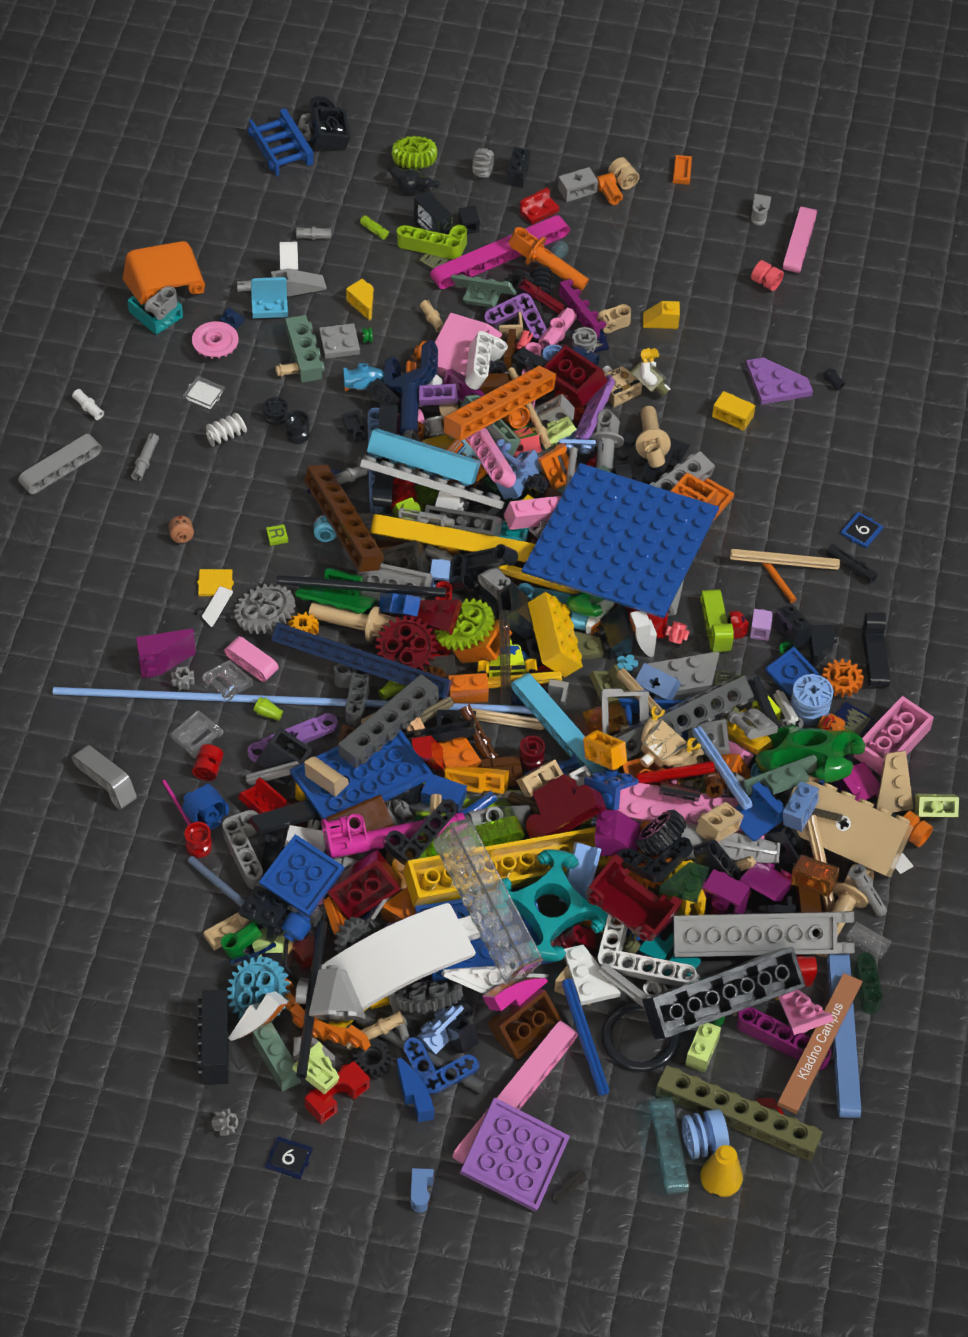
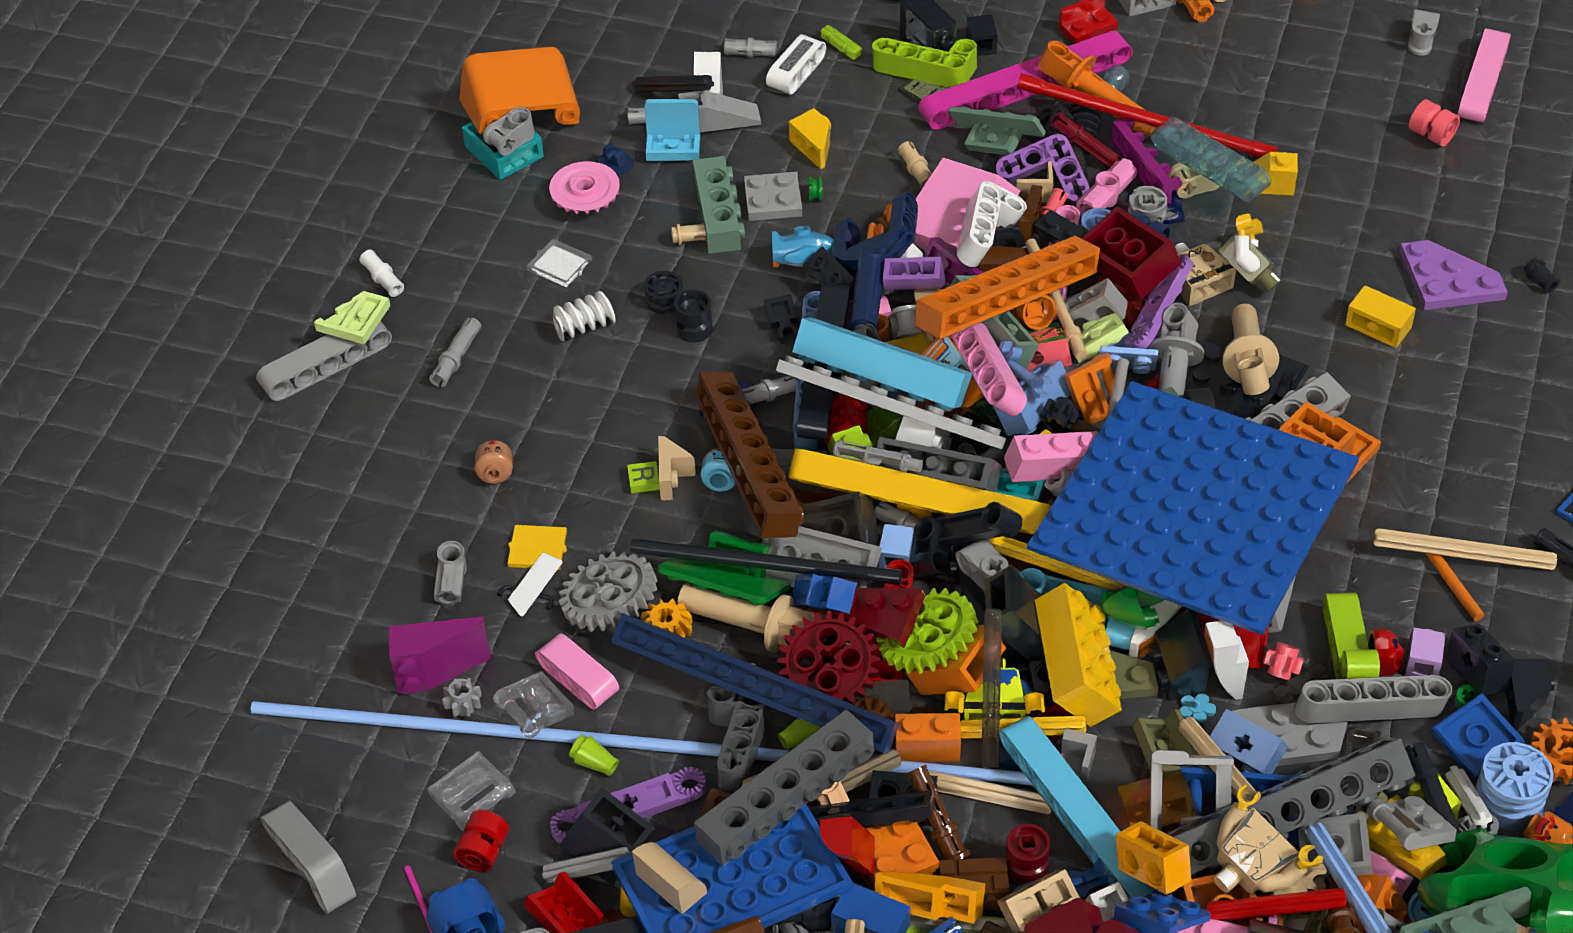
camera: 10 degrees right, 5 degrees down
none -> yellowish green wing [314,291,390,344]
none -> light grey piece [434,541,467,606]
none -> black axle [632,75,714,92]
none -> tan slope [658,436,696,500]
none -> white beam [766,34,826,95]
none -> red piece [1016,73,1278,158]
none -> clear light blue beam [1151,117,1271,202]
none -> light grey beam [1294,675,1452,723]

